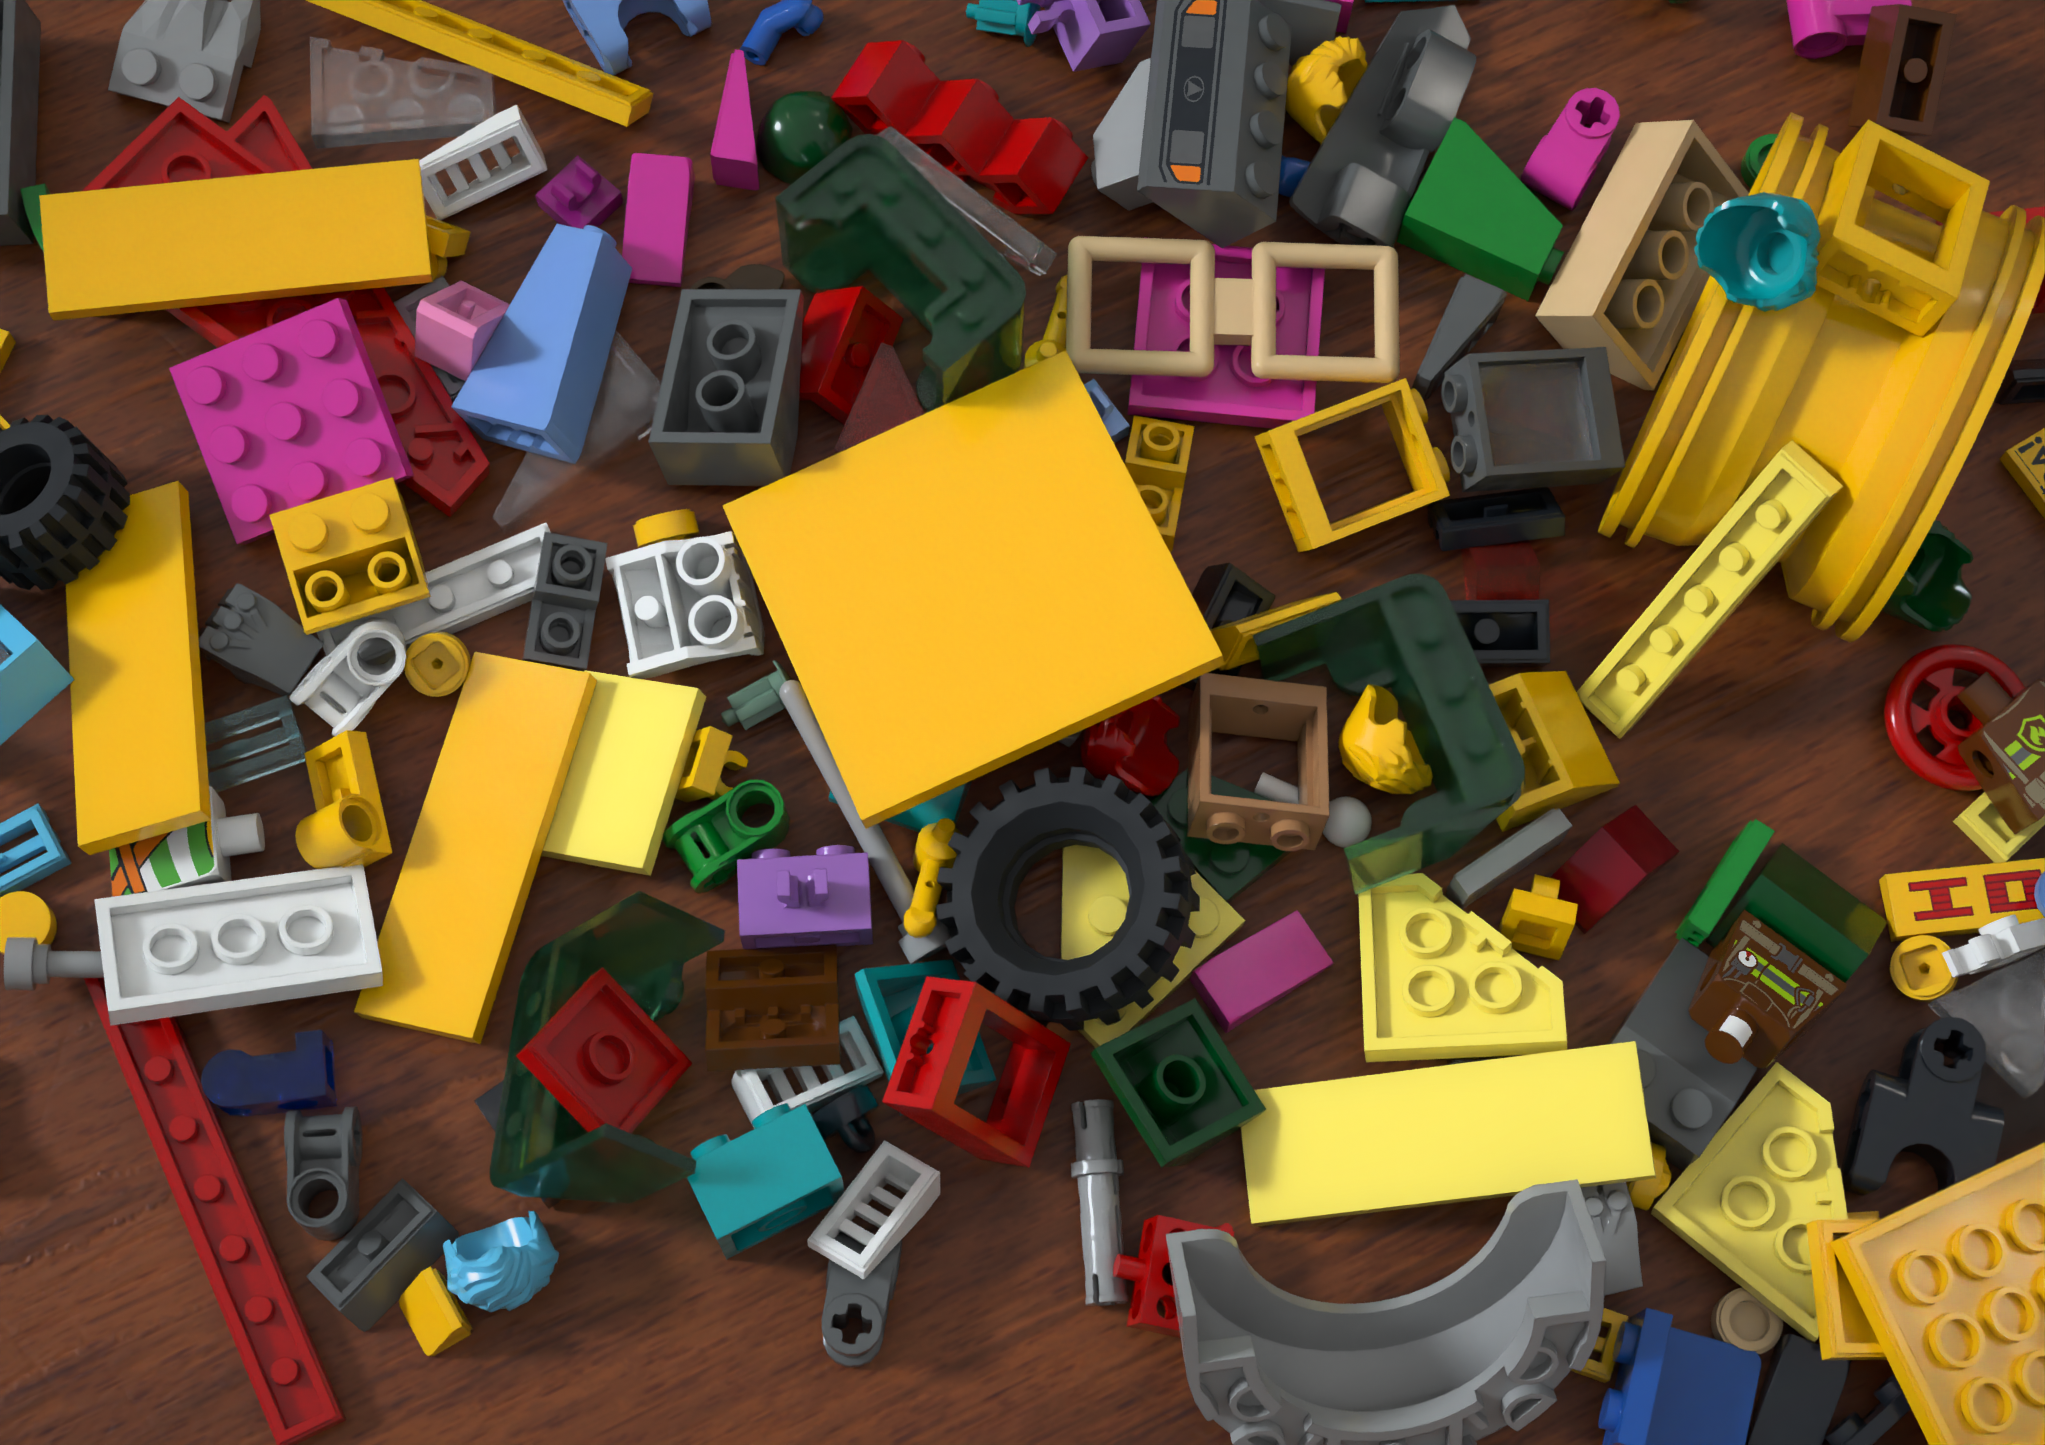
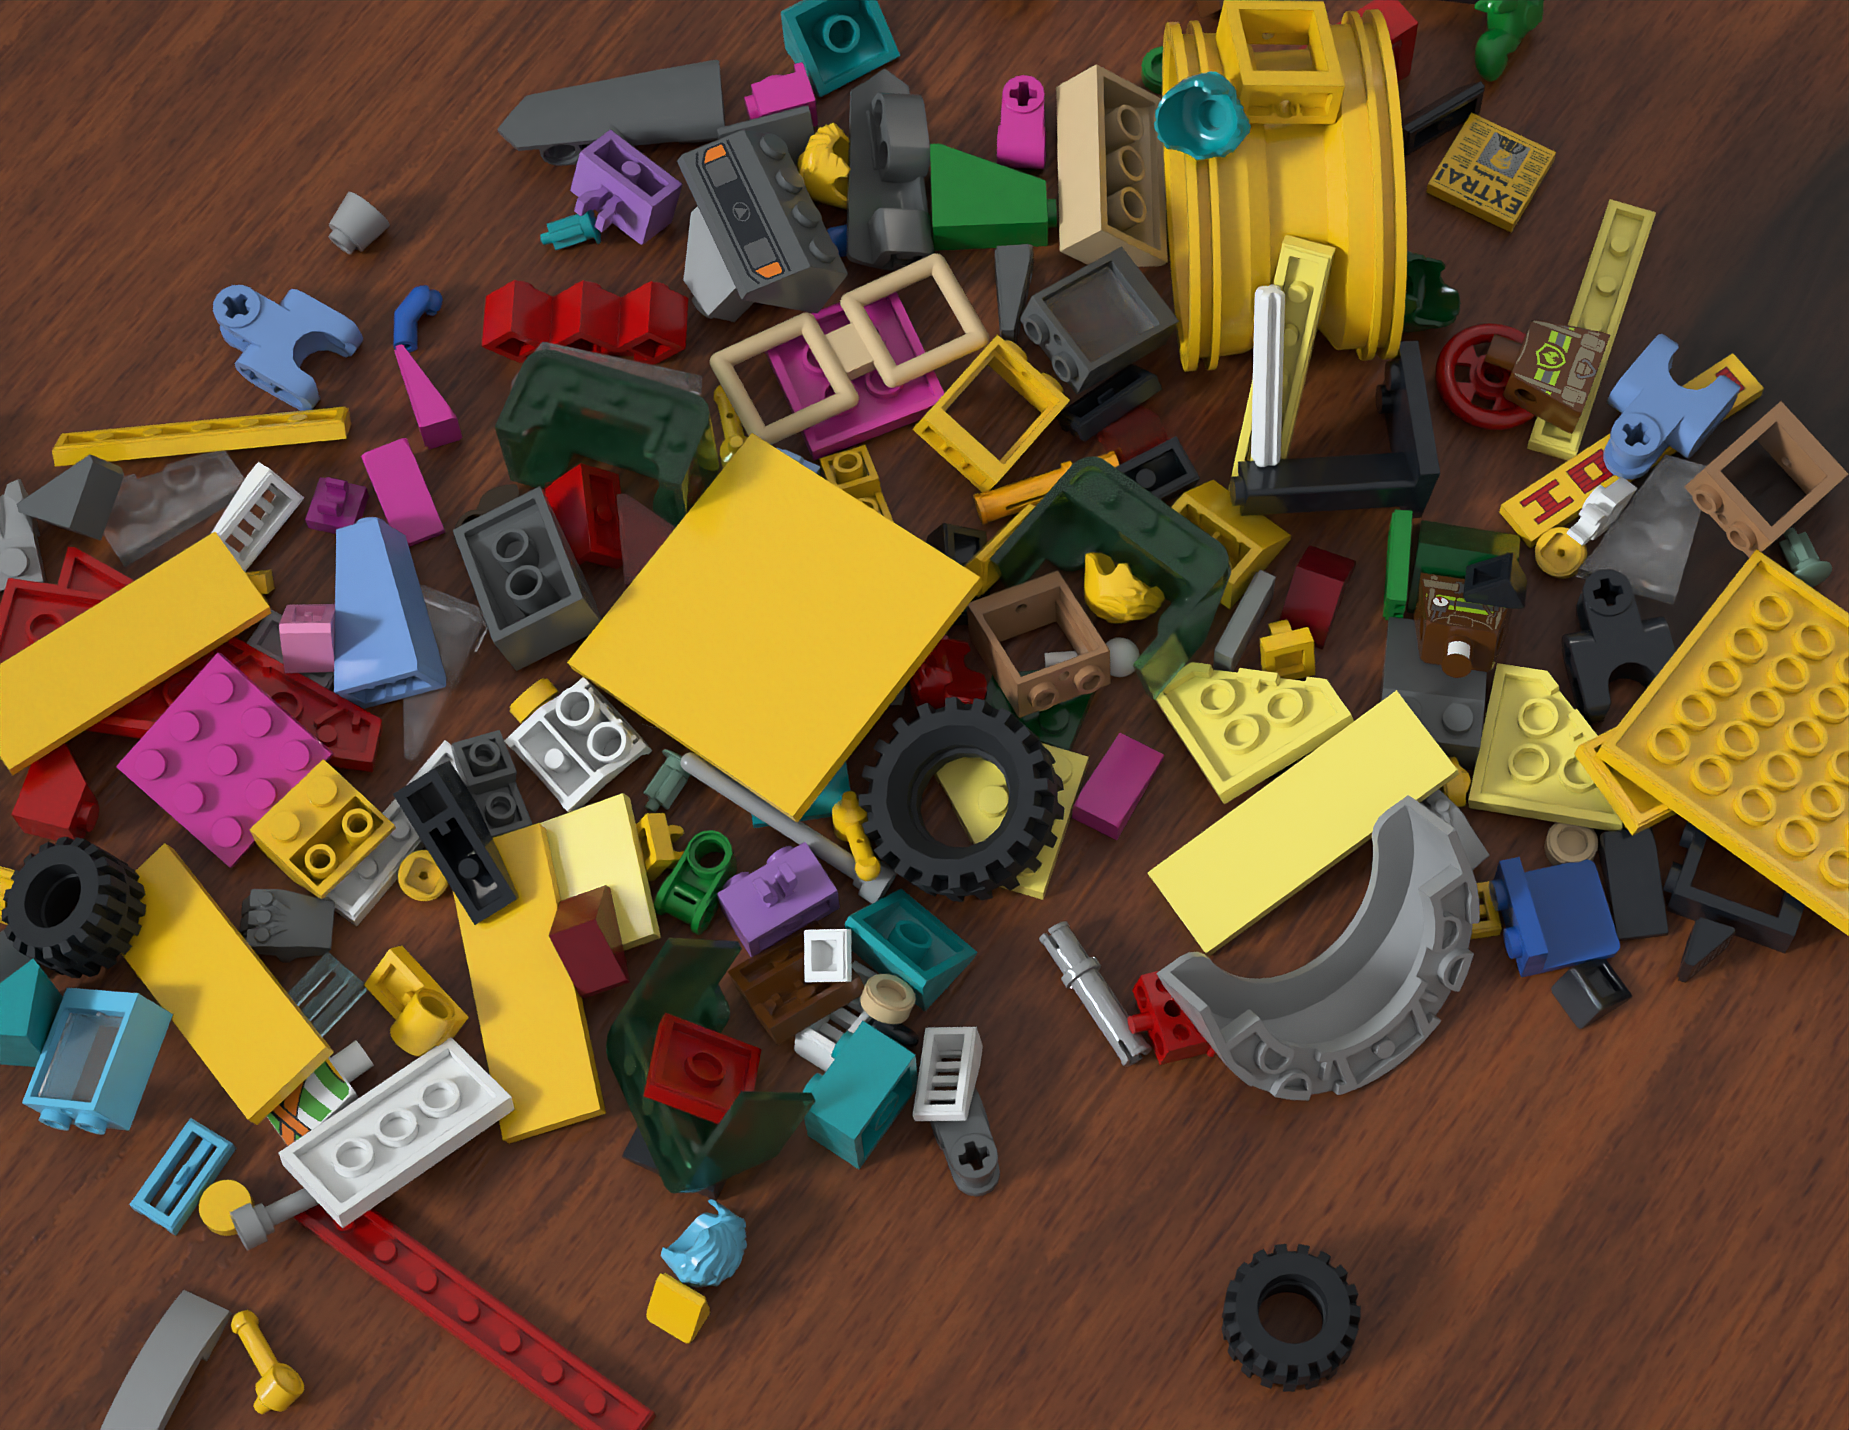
camera: 20 degrees left, 5 degrees down
clear blue leg [201,1029,337,1117] -> none
dark grey piece [284,1106,363,1241] -> none
white piece [289,617,406,737] -> none
dark grey slope [306,1178,459,1332] -> none
dark green hair [756,91,853,185] -> none
red window [882,976,1071,1168] -> none
dark green slope [1090,998,1266,1168] -> none
none -> red slope [11,742,99,841]
none -> dark grey slope [16,454,124,540]
none -> black slope [393,760,519,925]
none -> dark red slope [548,885,631,998]
none -> white slope [804,929,852,982]
none -> tan tile [860,974,916,1024]
none -> light orange pin [973,451,1120,525]
none -> black piece [1230,341,1440,518]
none -> white axle [1251,284,1285,467]
none -> black slope [1463,552,1527,609]

